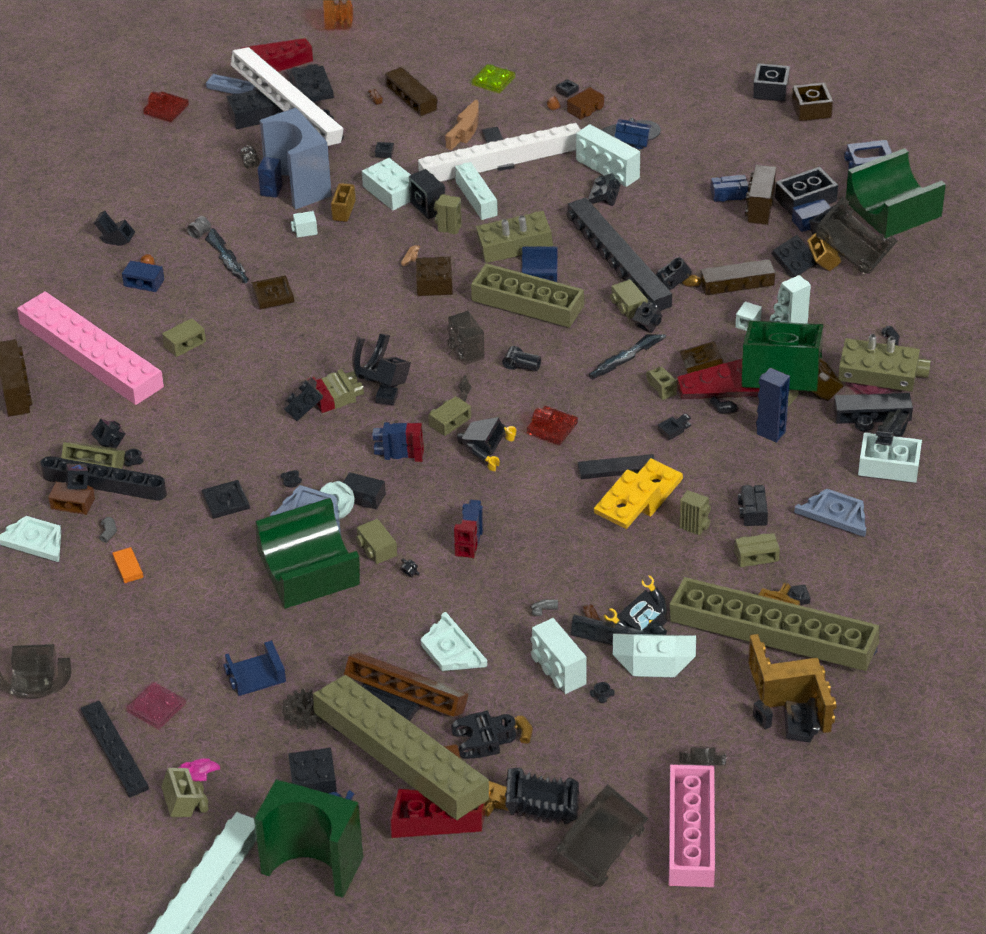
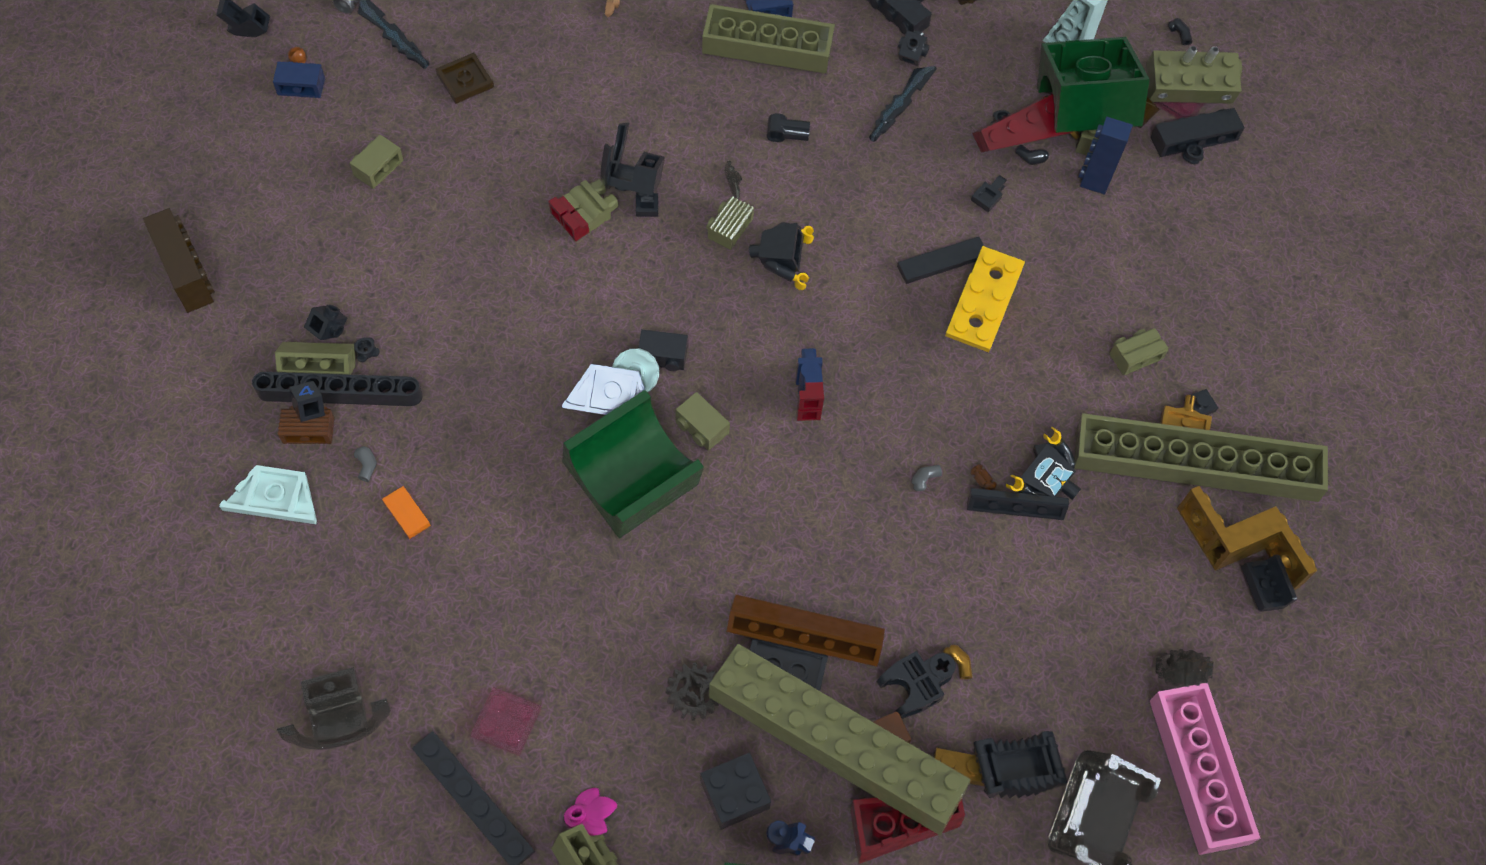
camera: 20 degrees left, 20 degrees up
bright pink brick [17,291,164,405] -> none
black tile [201,480,250,519] -> none
dark blue panel [223,640,286,696] -> none
black plate [281,470,302,488] -> none
black bracket [284,377,323,421] -> none
dark blue hips [372,422,424,462] -> none
black plate [400,558,420,578] -> none
dark brown brick [416,256,453,296] -> none
light aqua wing [421,612,487,671] -> none
clear smoke brick [447,311,485,365] -> none
clear red plate [527,406,578,445] -> none
light aqua brick [531,618,586,694] -> none
black plate [590,682,615,703] -> none
olive brick [610,280,648,319] -> none
light aqua wedge [613,634,696,677] -> none
olive leg [646,367,677,400] -> none
dark brown plate [679,341,723,374] -> none
olive brick [679,490,711,535] -> none
light aqua brick [736,302,762,331] -> none
black brick [737,485,768,526] -> none
black plate [753,700,773,730] -> none
sand blue wing [794,489,866,537] -> none
light aqua brick [858,433,922,483] -> none
black piece [875,409,910,446] -> none

